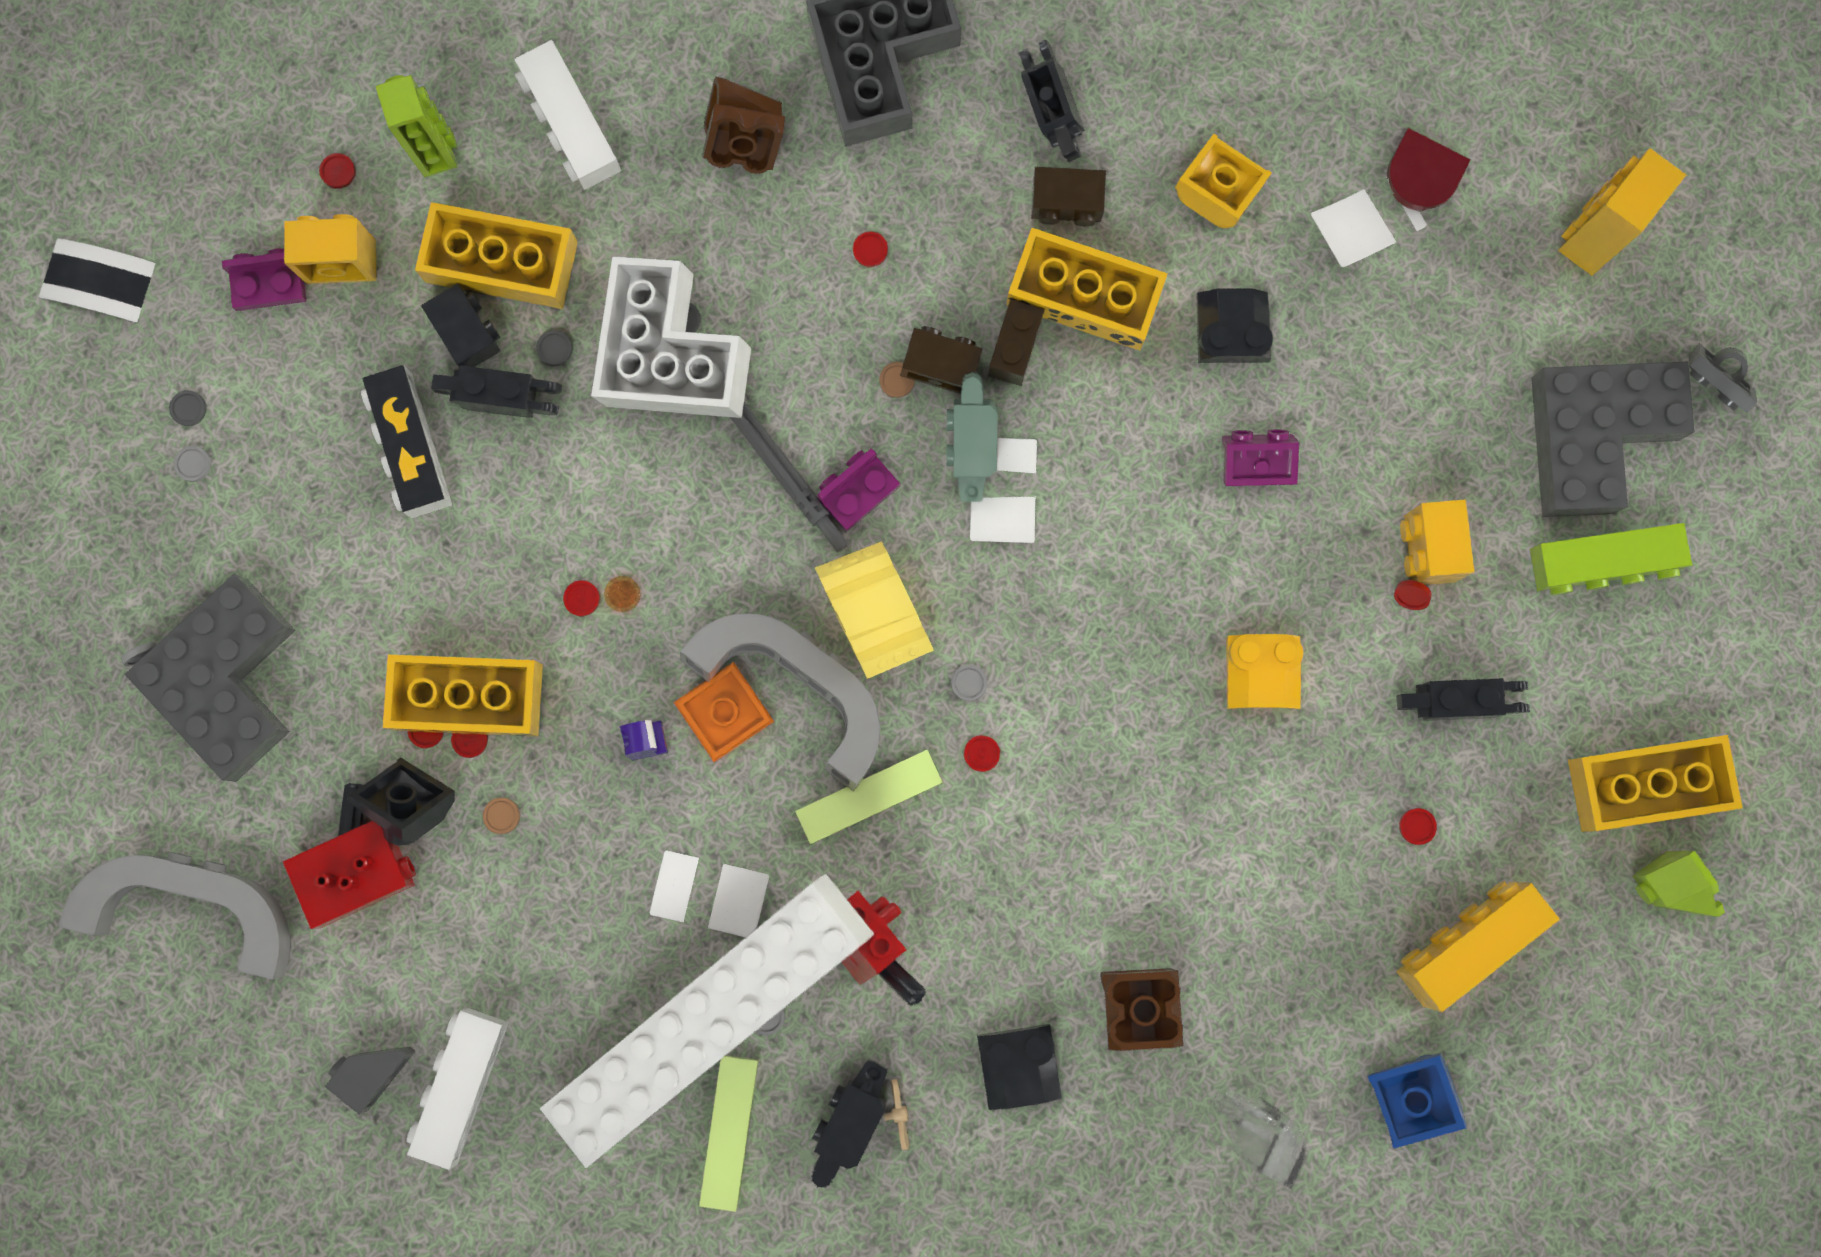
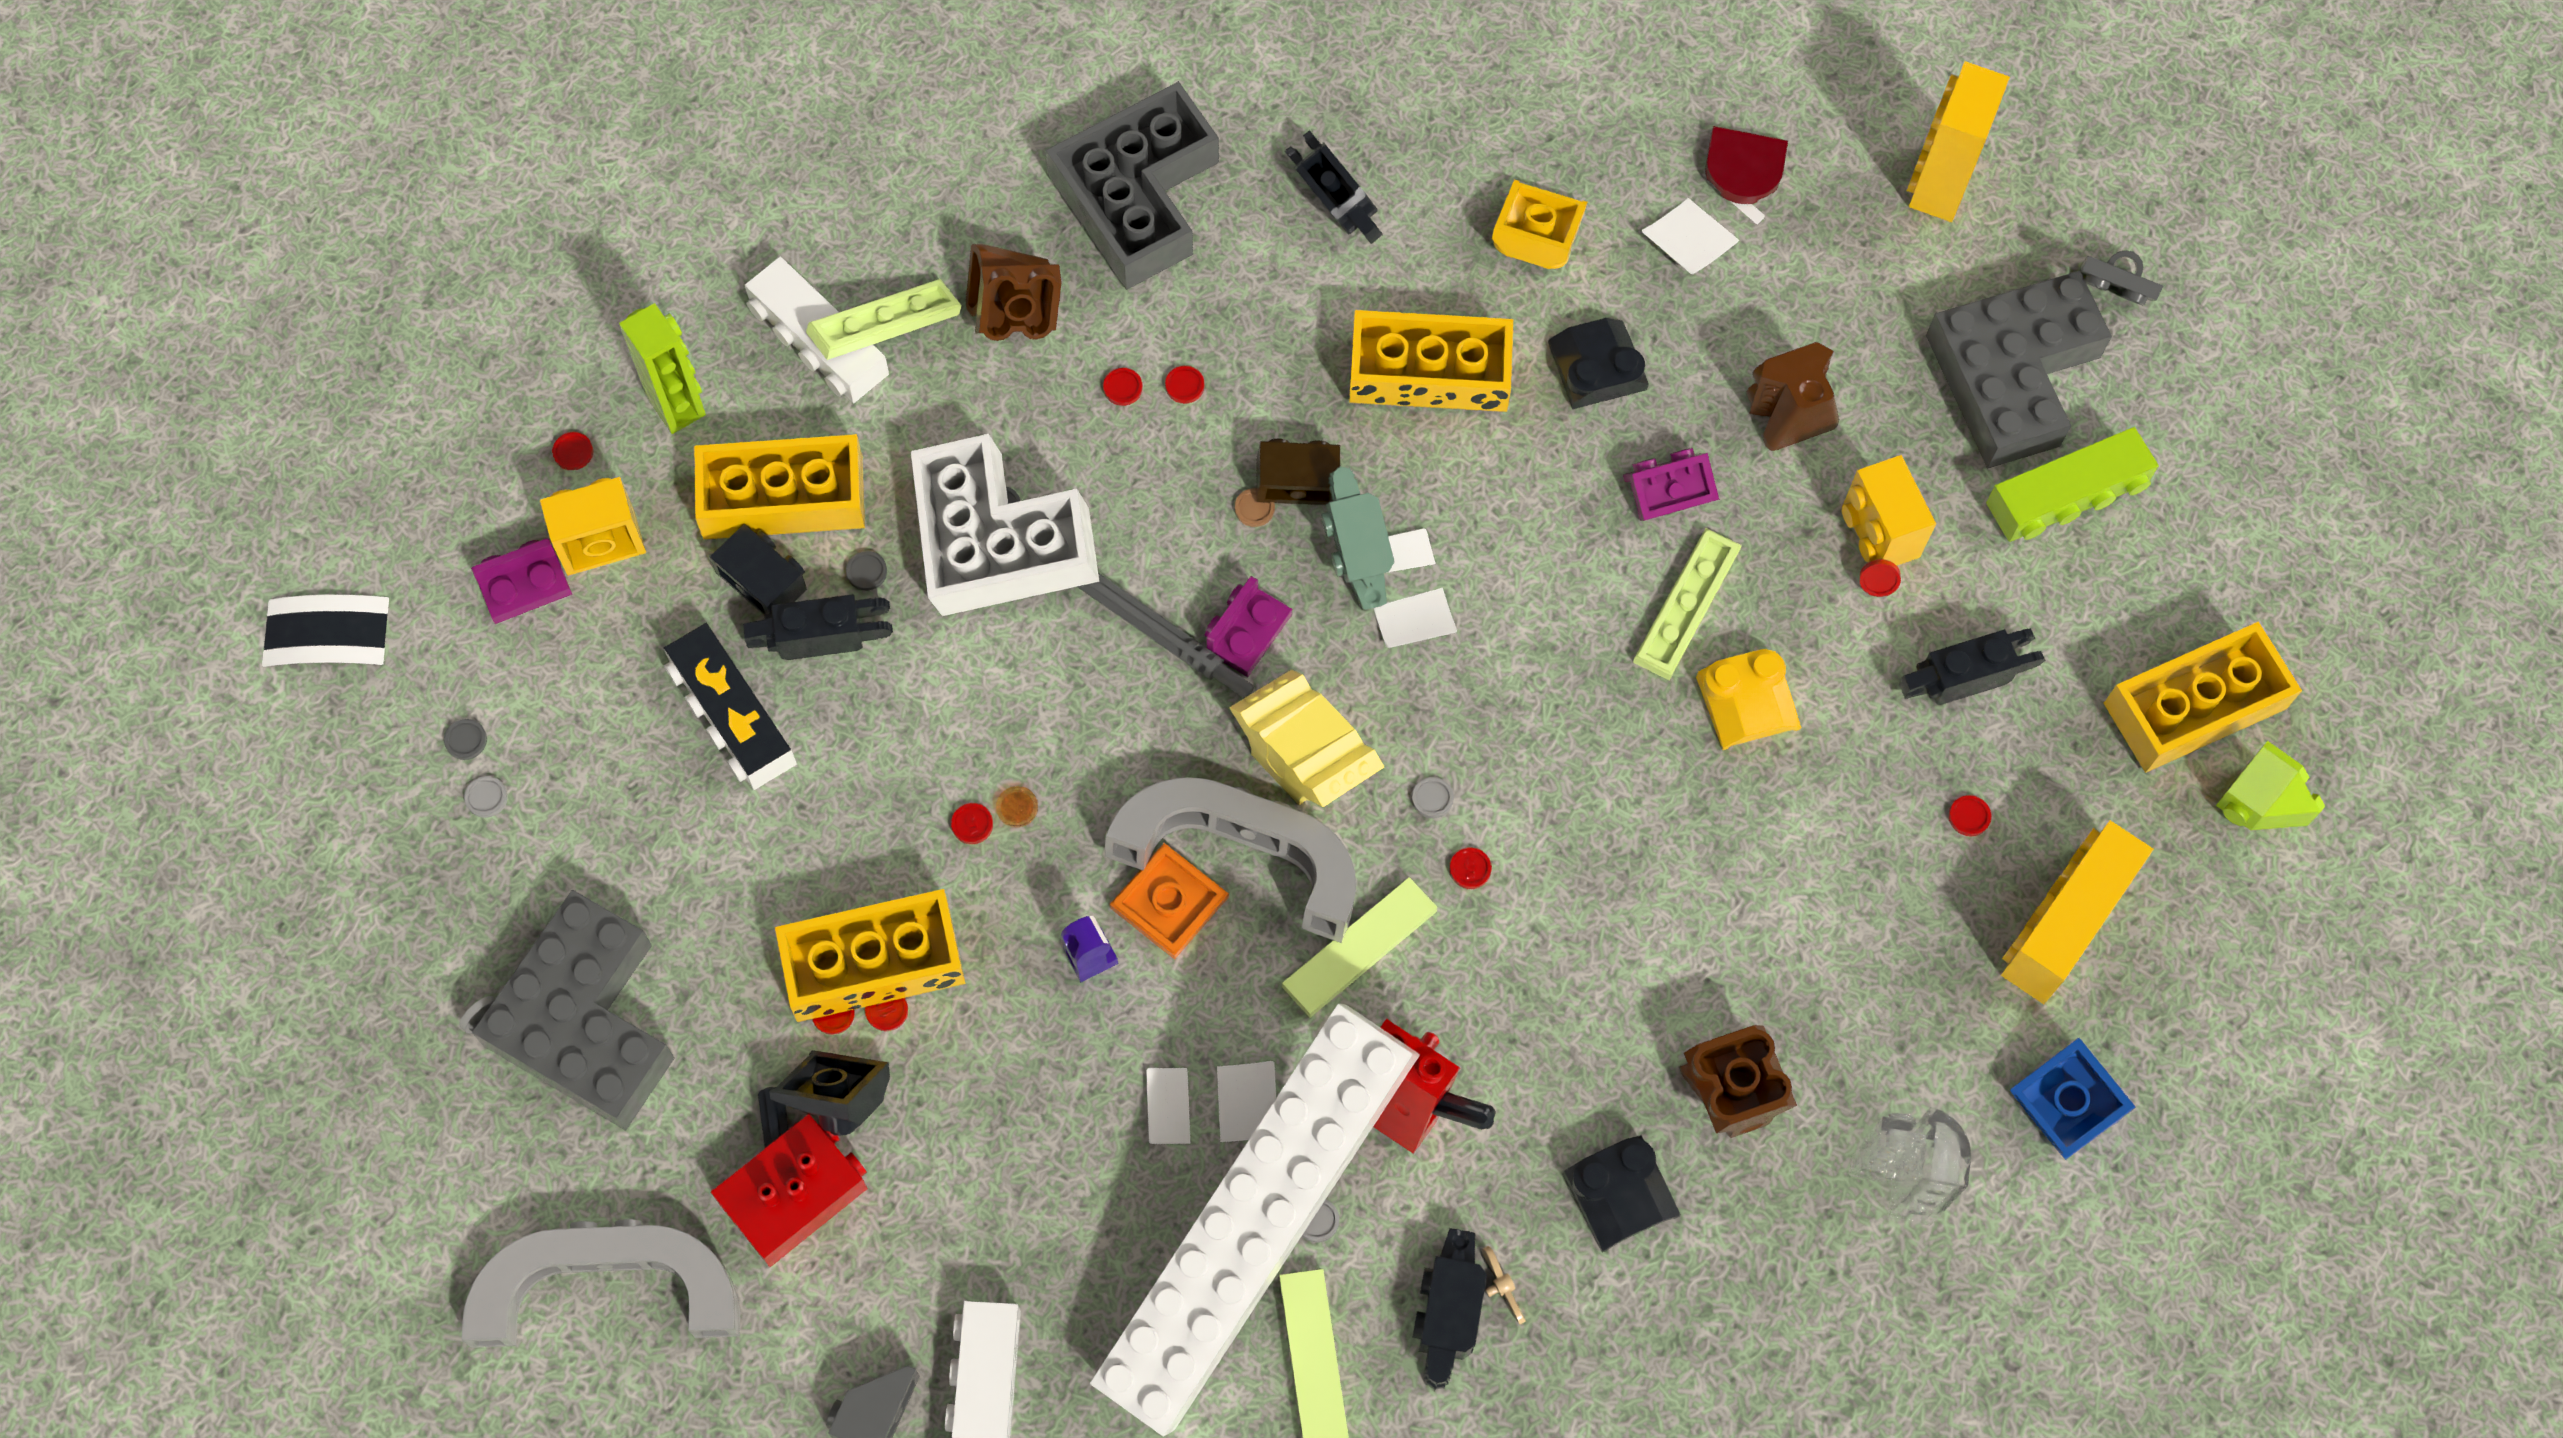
camera: 20 degrees left, 15 degrees down
medium nougat piece [483,798,520,834] -> none
dark brown brick [988,299,1045,386] -> none
dark brown brick [1031,167,1106,227] -> none
none -> yellowish green tile [806,279,962,360]
none -> red piece [1103,368,1143,406]
none -> yellowish green tile [1633,528,1742,681]
none -> reddish brown piece [1746,342,1840,451]

